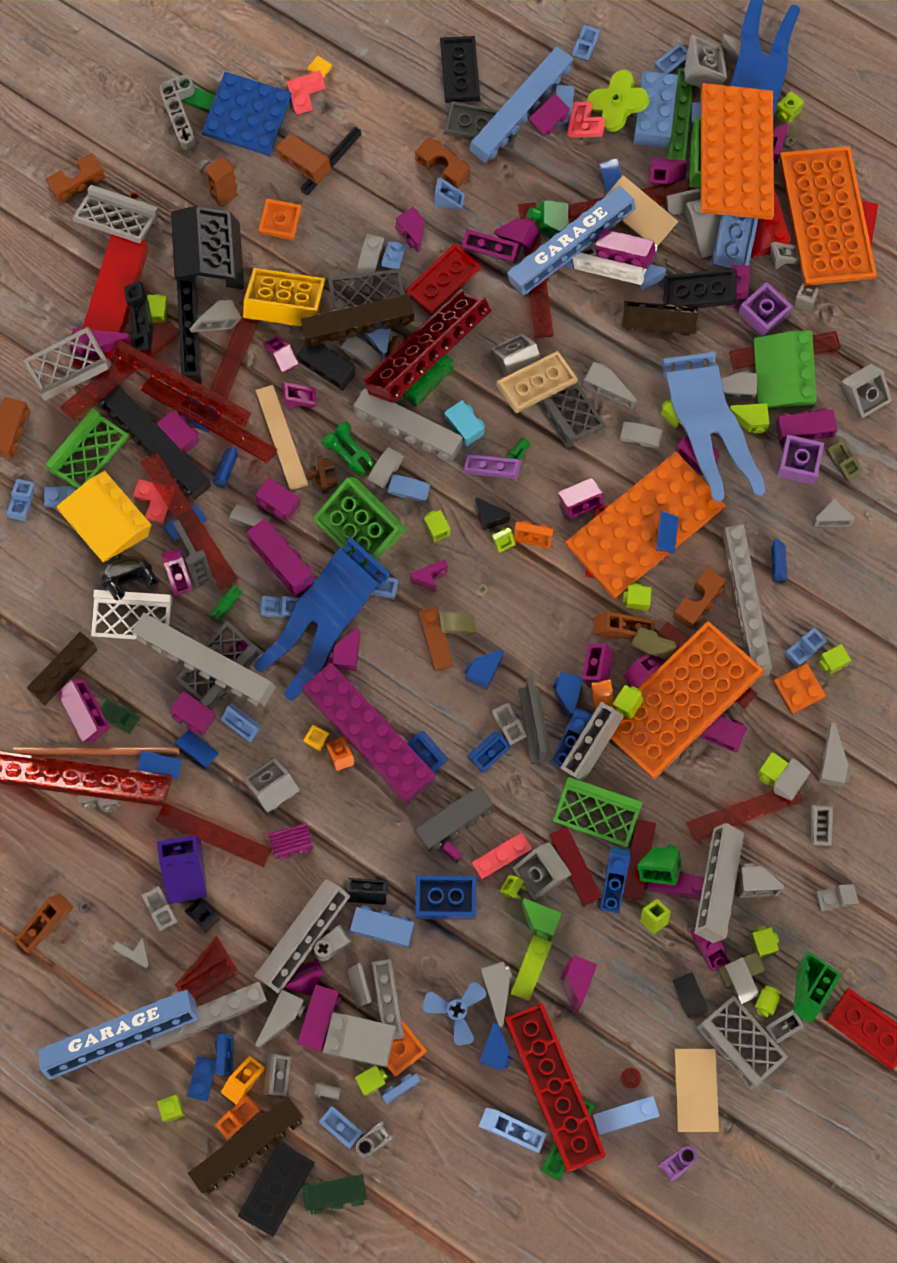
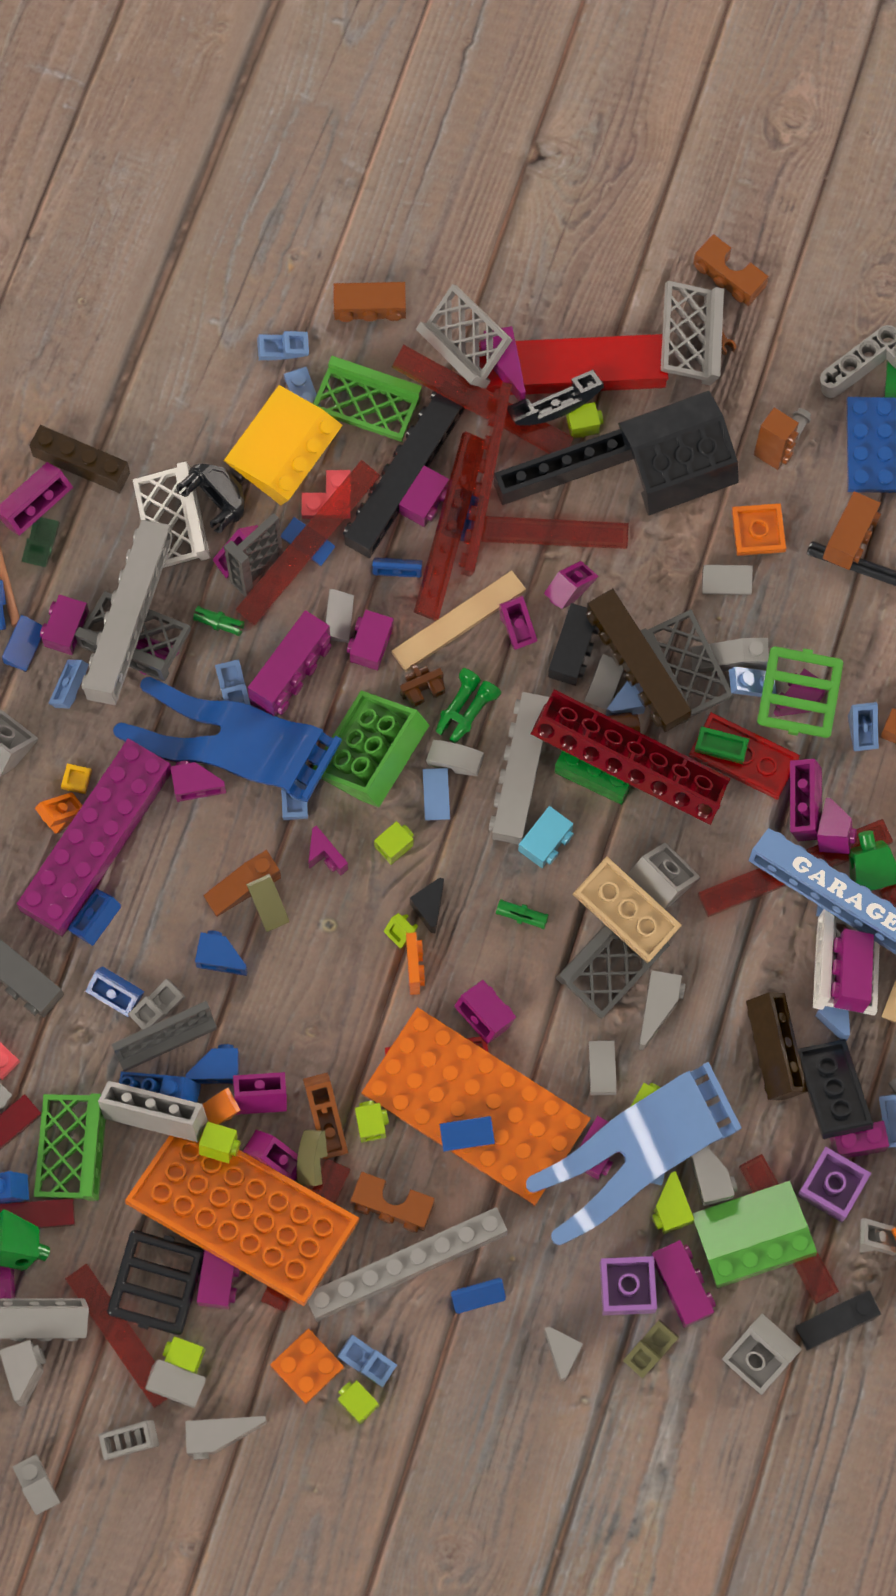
camera: 75 degrees right, 0 degrees up
light grey slope [189,300,242,332] -> none
yellow slope [243,268,325,326] -> none
medium lavender tile [463,454,522,479] -> none
none -> black bar [107,1230,205,1335]
none -> green tile [694,726,749,764]
none -> light grey slope [702,565,753,595]
none -> bright green bar [757,646,844,738]
none -> black slope [795,1290,881,1351]

